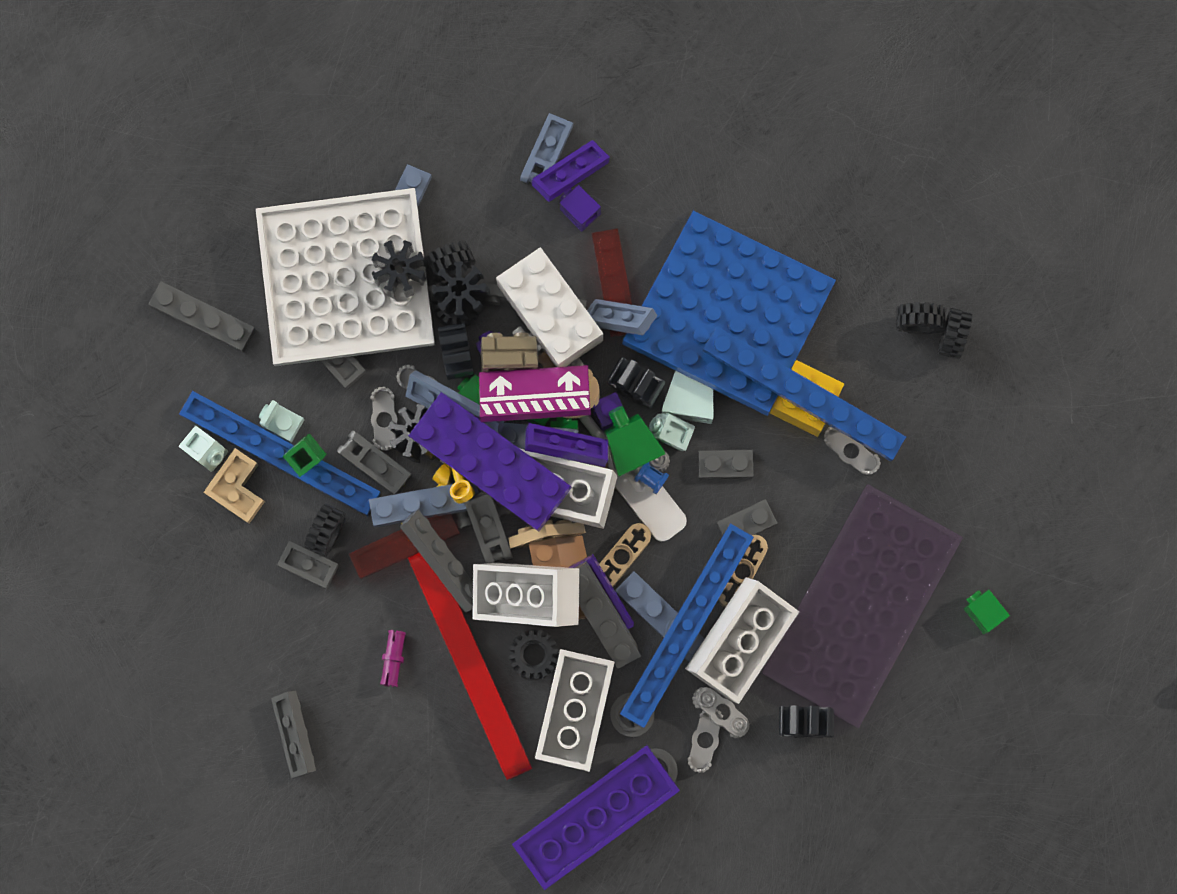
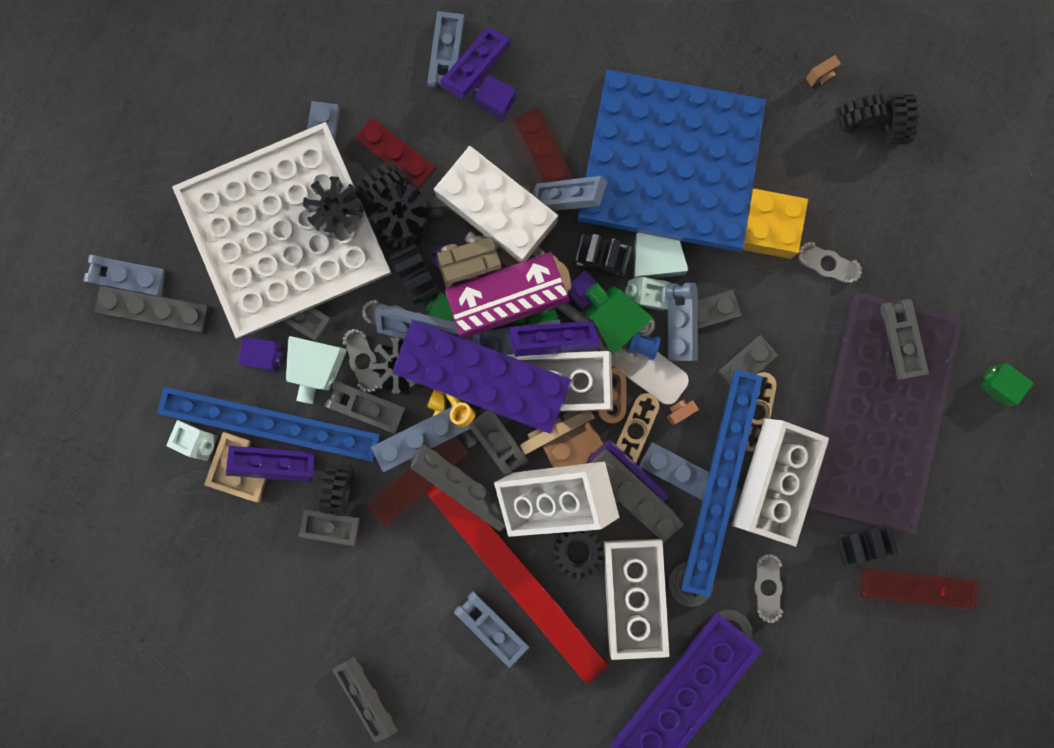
camera: 15 degrees left, 5 degrees up
light aqua bracket [259,400,304,443] -> none
green brick [283,433,327,477] -> none
magenta pin [380,630,406,687] -> none
light grey piece [692,687,749,738] -> none
blue plate [703,326,906,461] -> none
none -> sand blue plate [83,255,167,297]
none -> dark purple plate [226,445,314,482]
none -> dark purple brick [238,337,284,372]
none -> light aqua torso [286,336,347,404]
none -> dark red plate [355,118,436,190]
none -> sand blue plate [454,591,529,668]
none -> medium nougat plate [598,368,626,424]
none -> sand blue plate [665,283,698,361]
none -> nougat plate [666,399,699,425]
none -> medium nougat plate [806,55,841,87]
none -> clear red plate [860,568,978,609]
none -> dark grey plate [880,299,929,380]

